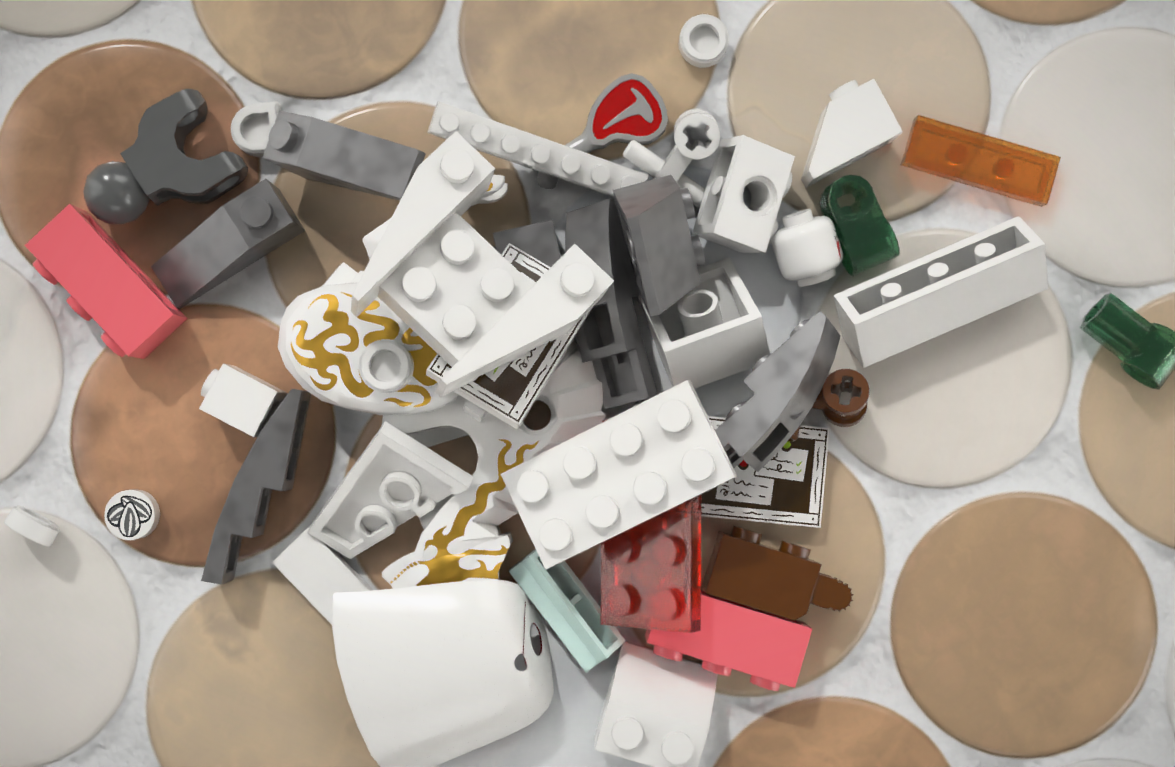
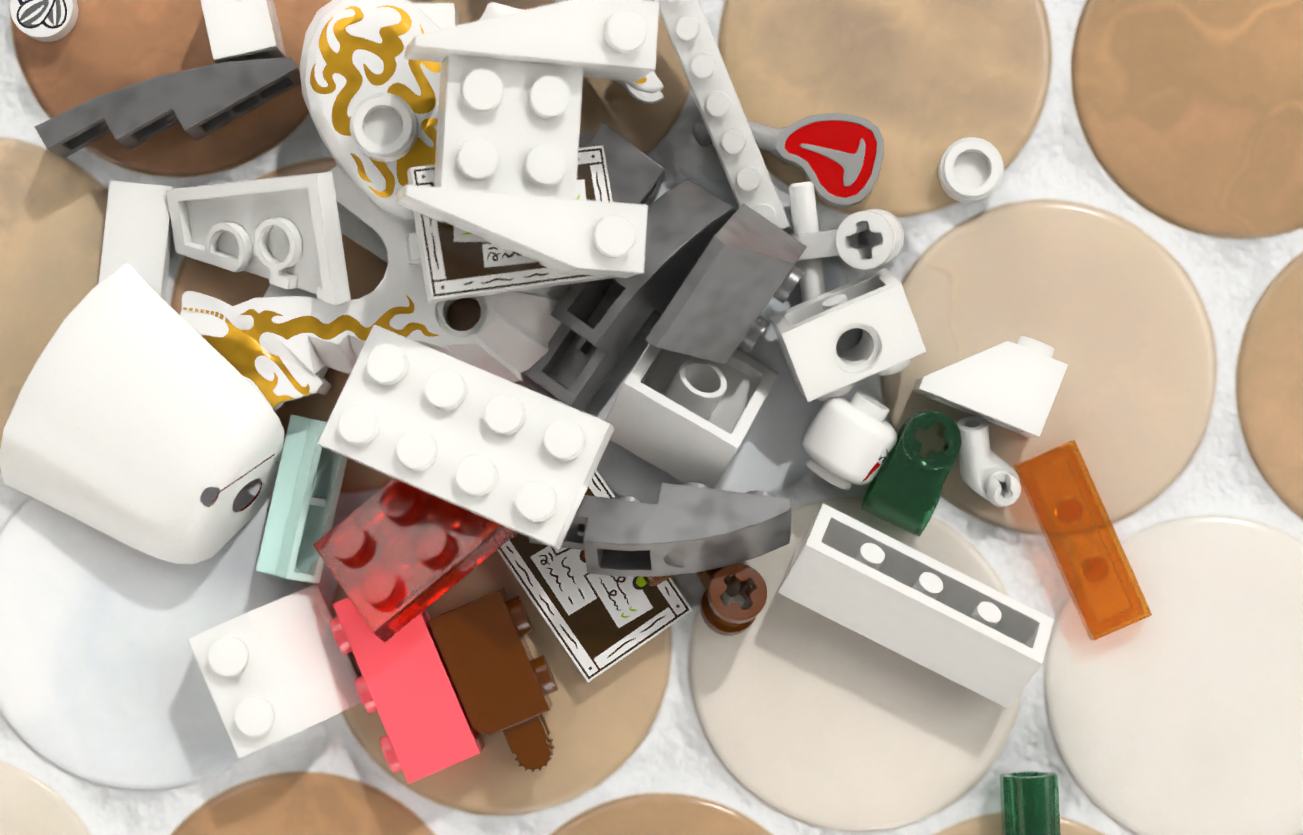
camera: 55 degrees right, 0 degrees up
none -> white arm [957,416,1021,507]

